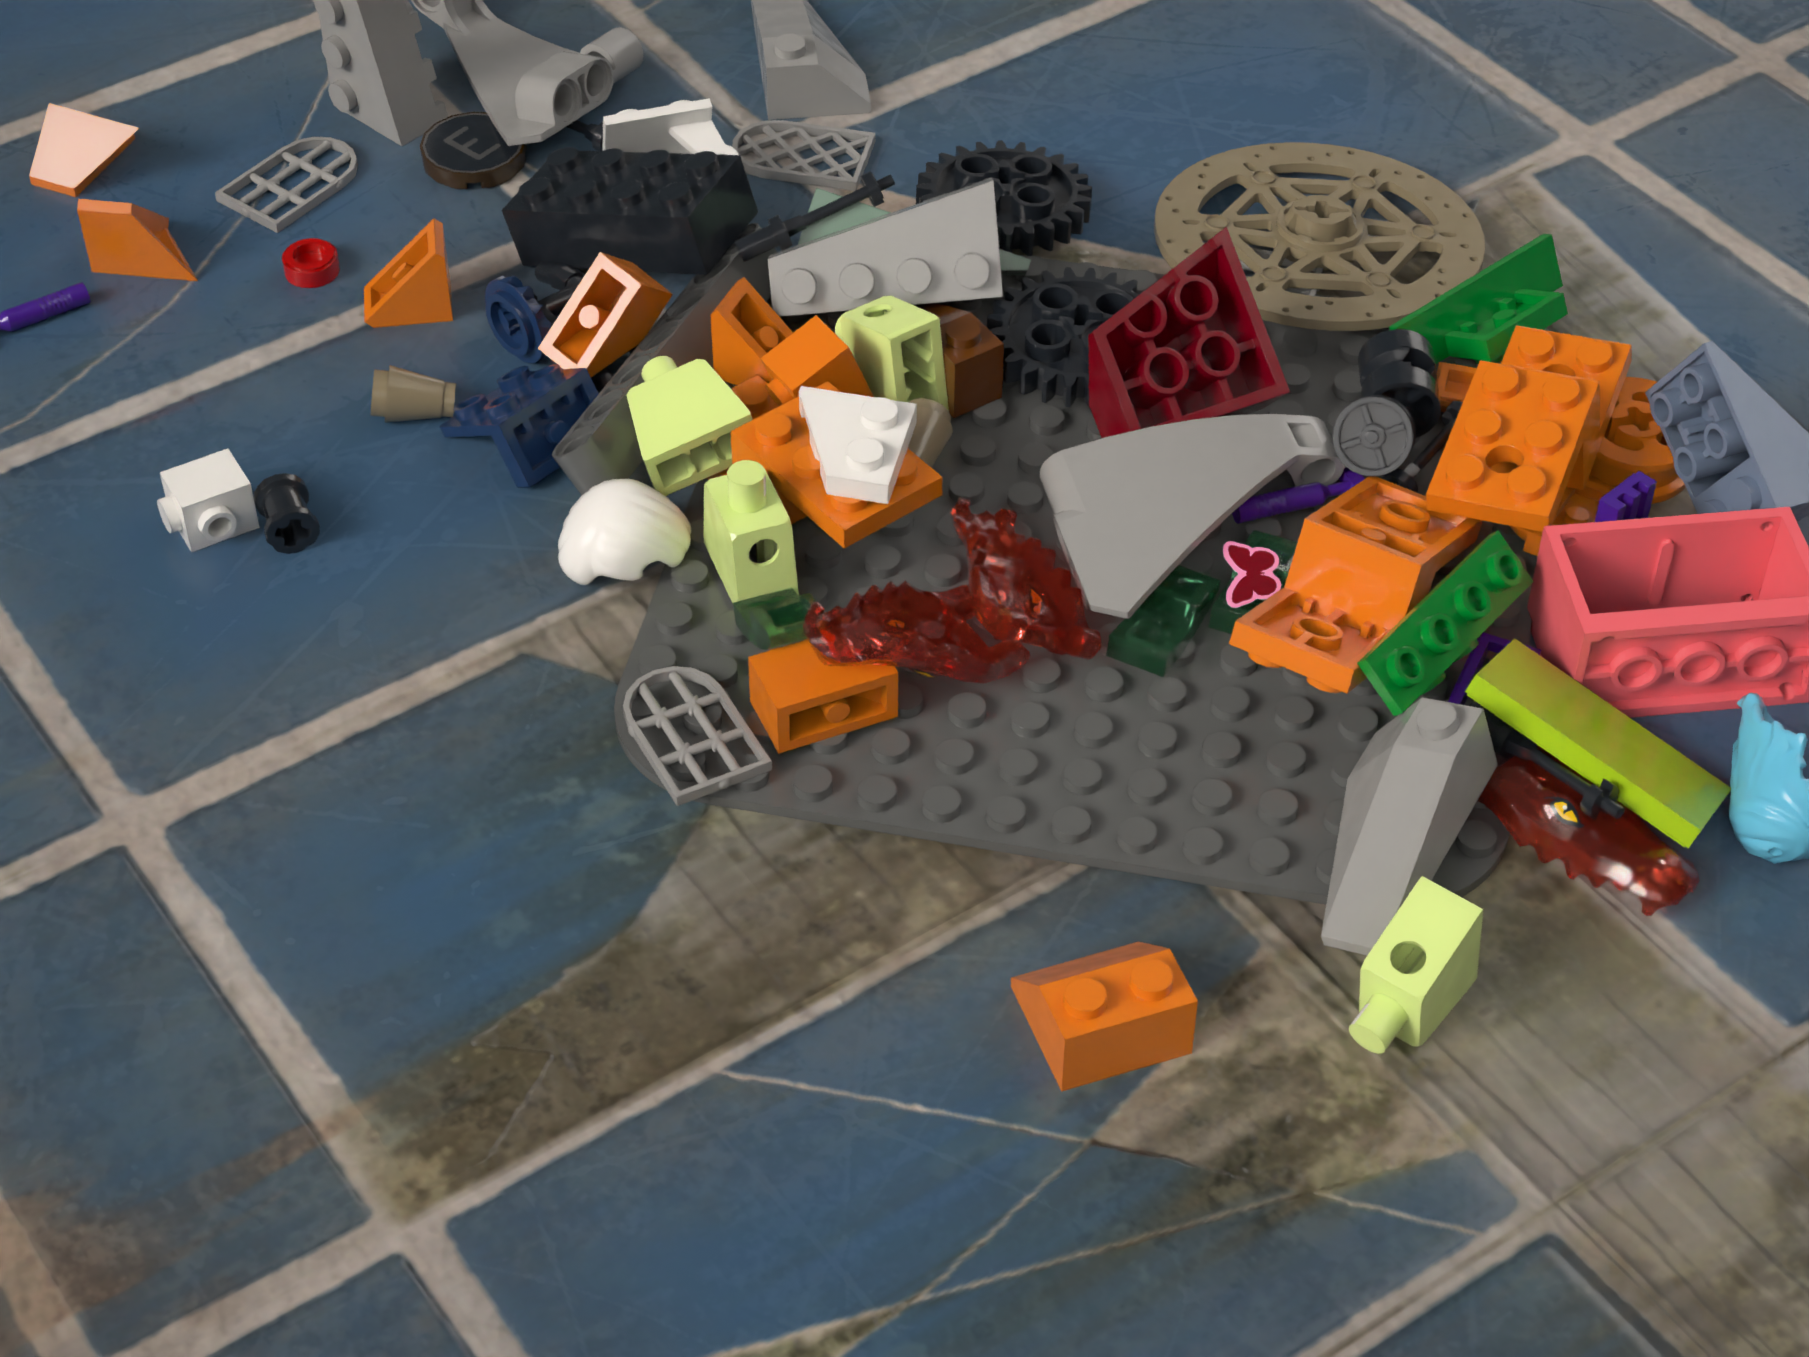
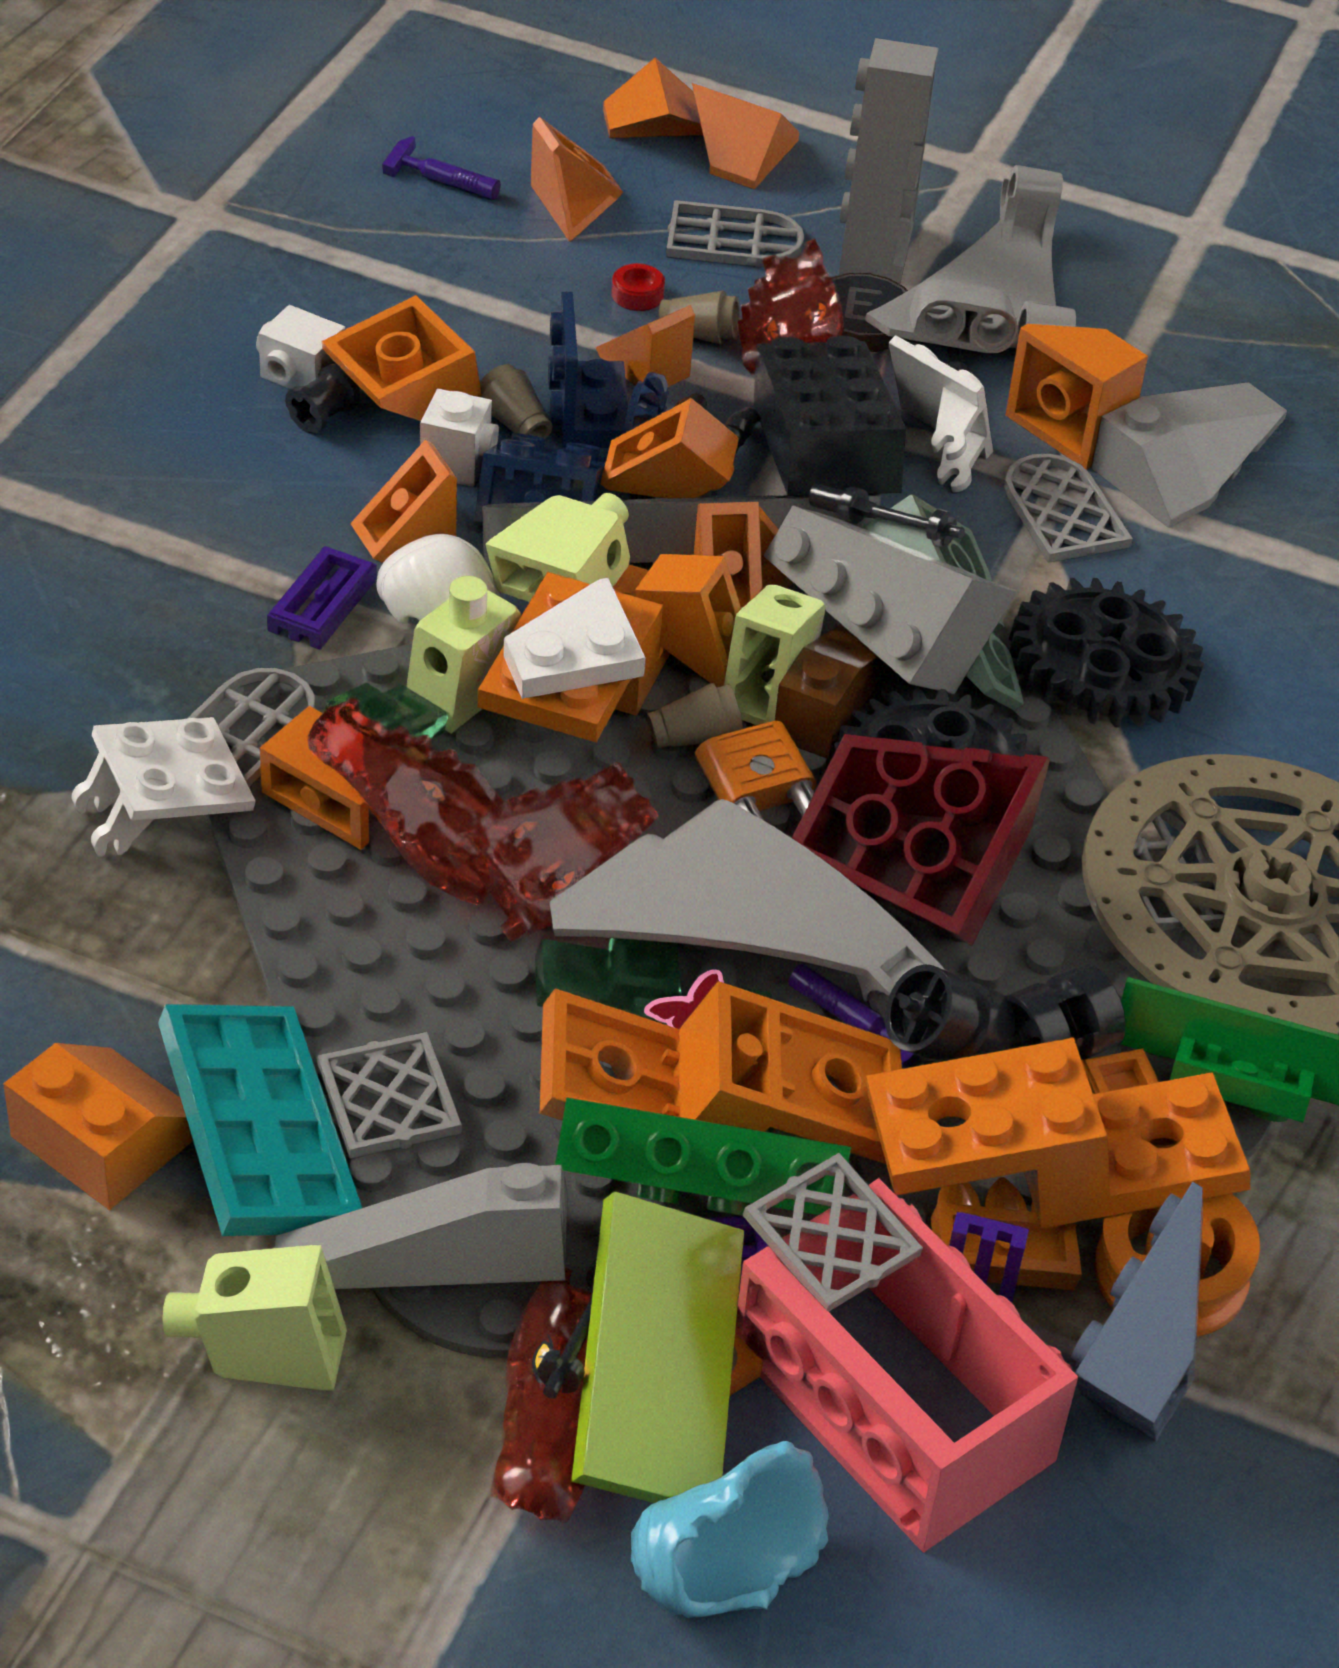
camera: 55 degrees right, 0 degrees up
none -> white plate [72,717,256,857]
none -> teal plate [158,1004,362,1236]
none -> dark purple tile [267,546,377,650]
none -> light grey window [318,1032,462,1159]
none -> orange slope [321,295,482,421]
none -> orange slope [350,439,457,563]
none -> white brick [420,388,499,487]
none -> dark blue bracket [548,292,628,448]
none -> dark tan cone [659,290,740,345]
none -> orange slope [692,83,799,189]
none -> orange piece [695,721,816,820]
none -> clear red animal [738,239,844,375]
none -> light grey window [743,1153,923,1312]
none -> orange slope [1005,324,1148,470]

